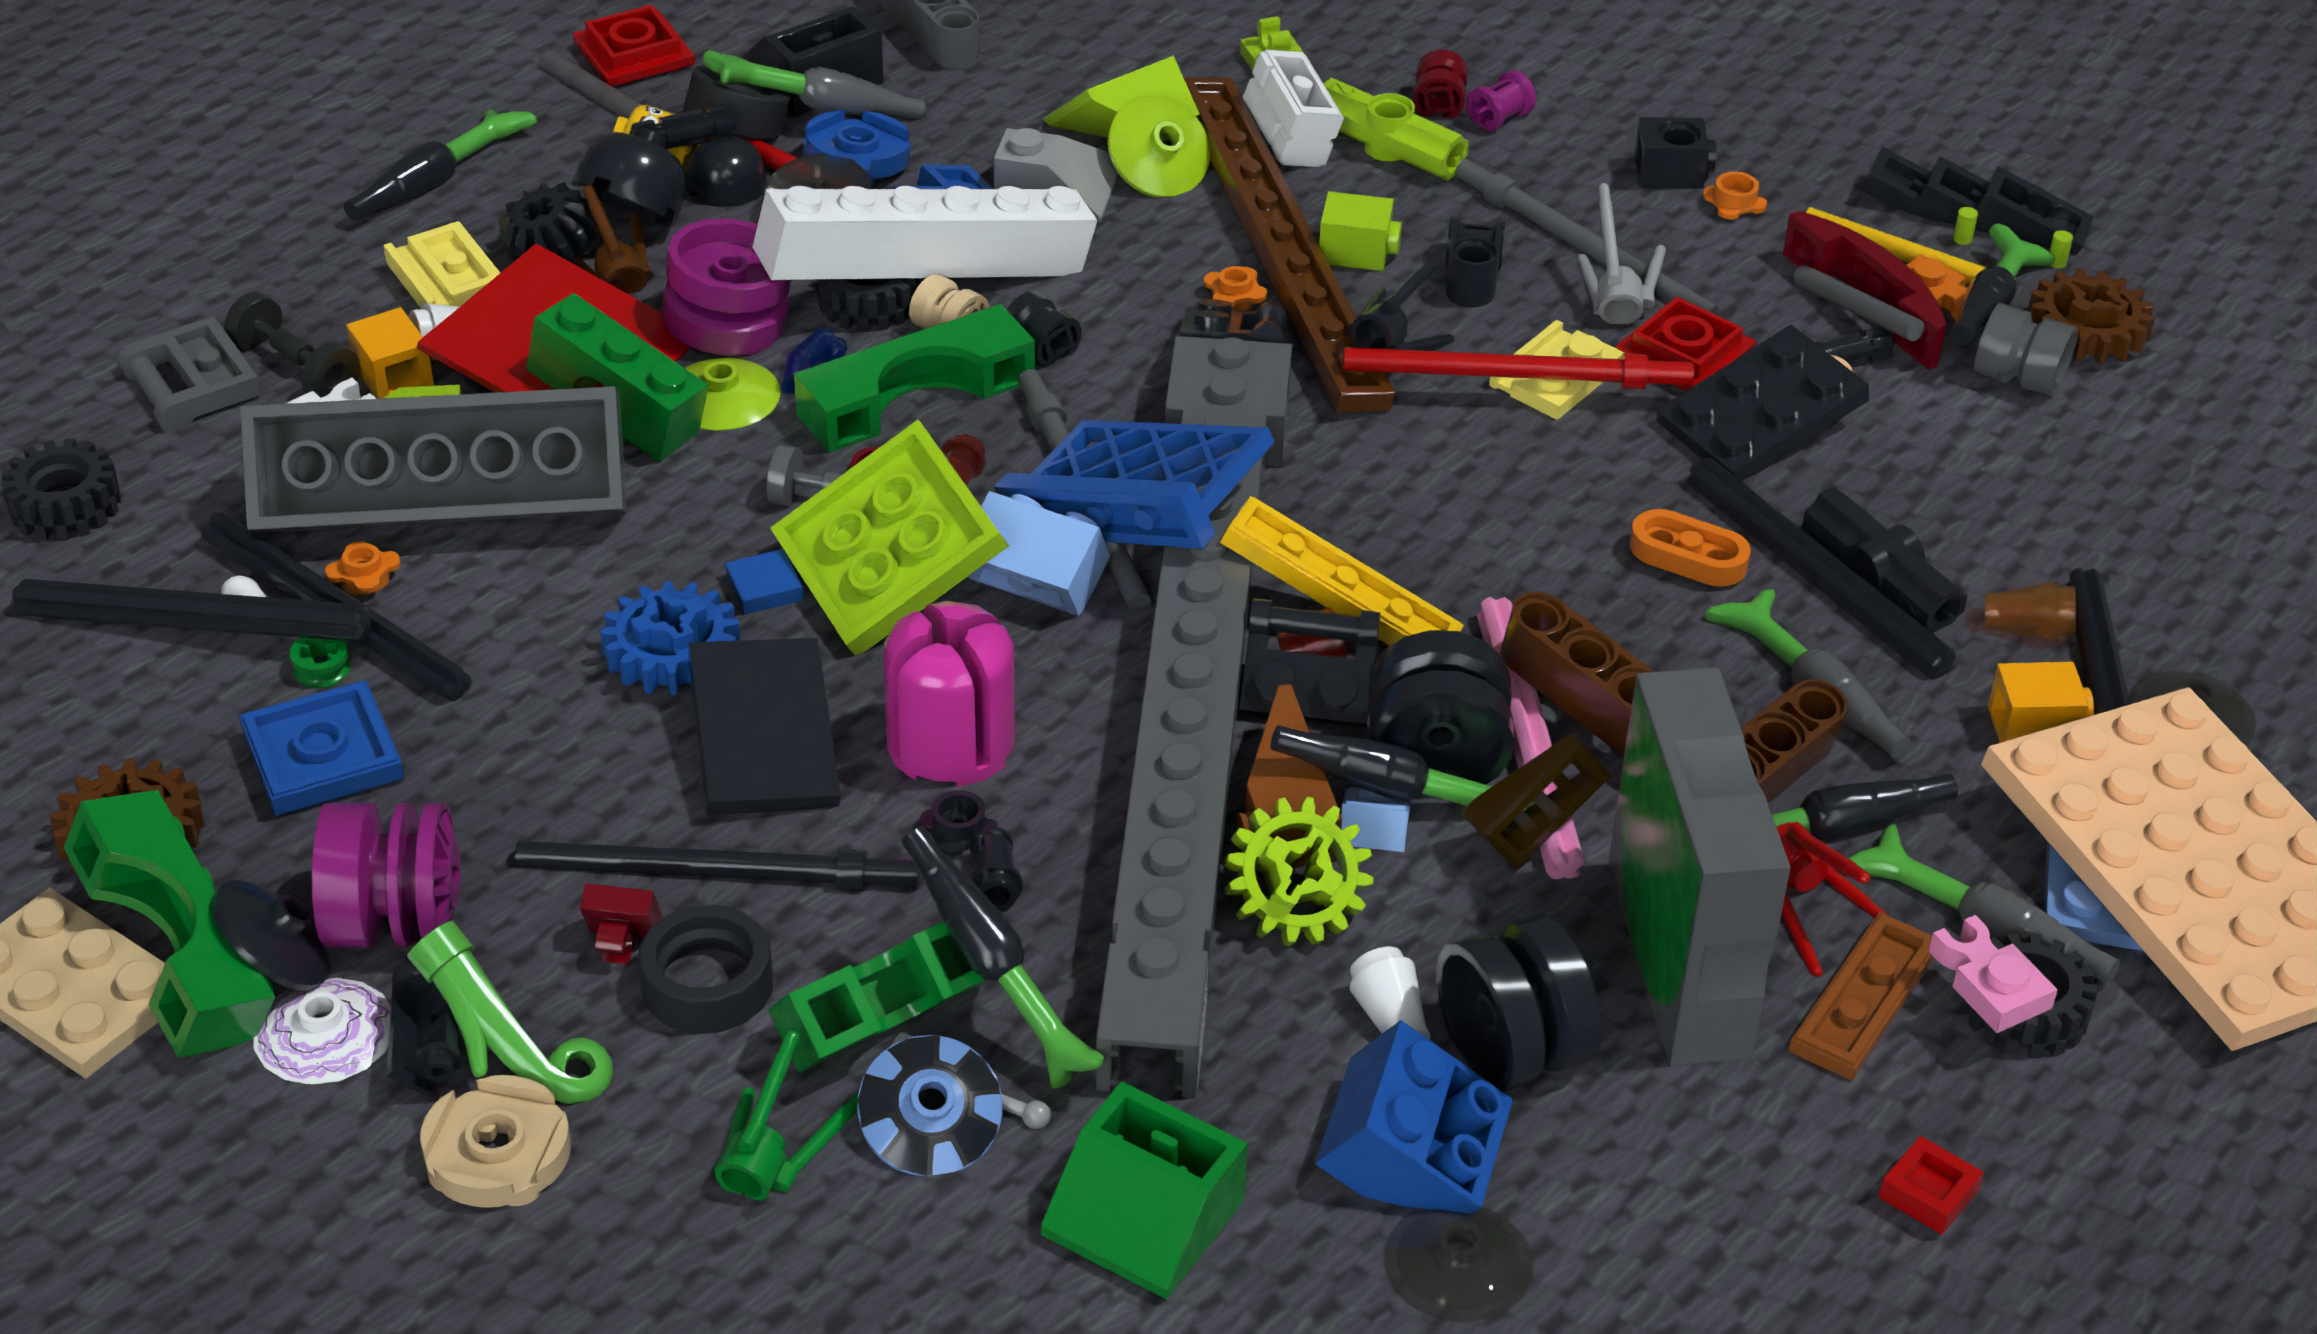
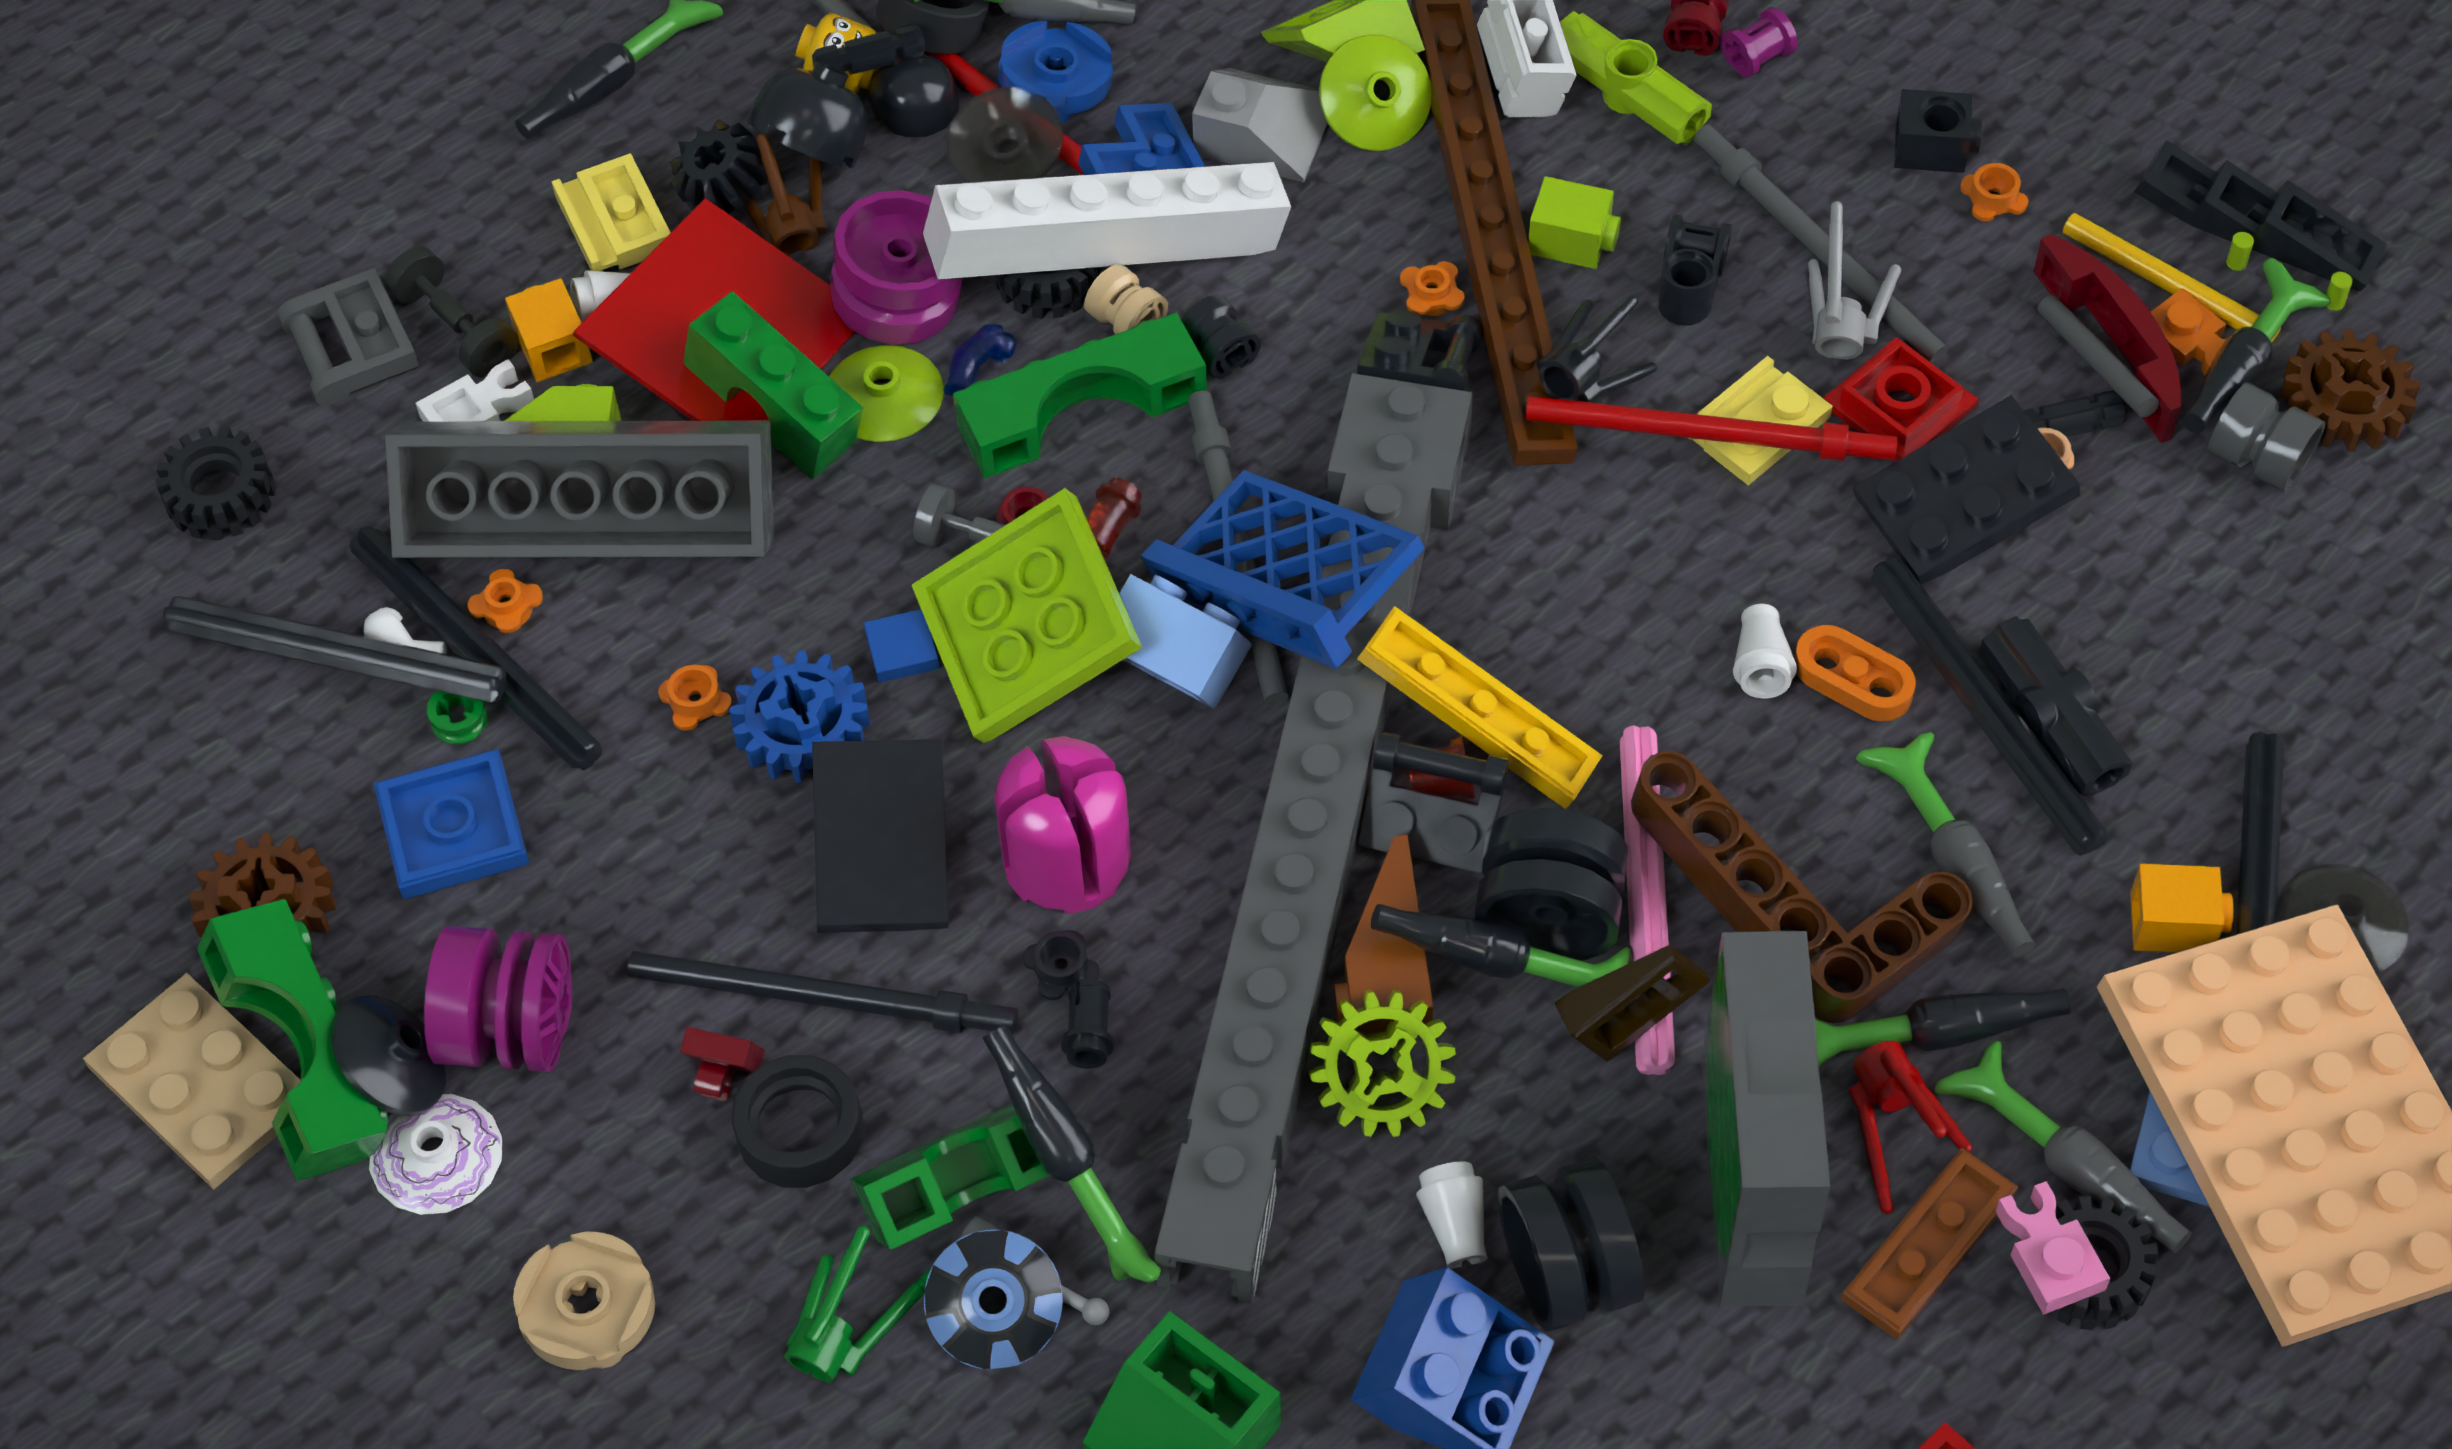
camera: 10 degrees right, 15 degrees up
black hinge [387,966,461,1102] -> none
bright green plant [407,921,613,1104] -> none
light blue slope [1341,787,1411,852] -> none
clear orange cone [1985,580,2076,642] -> none
none -> orange plate [658,665,732,731]
none -> white cone [1733,604,1797,699]

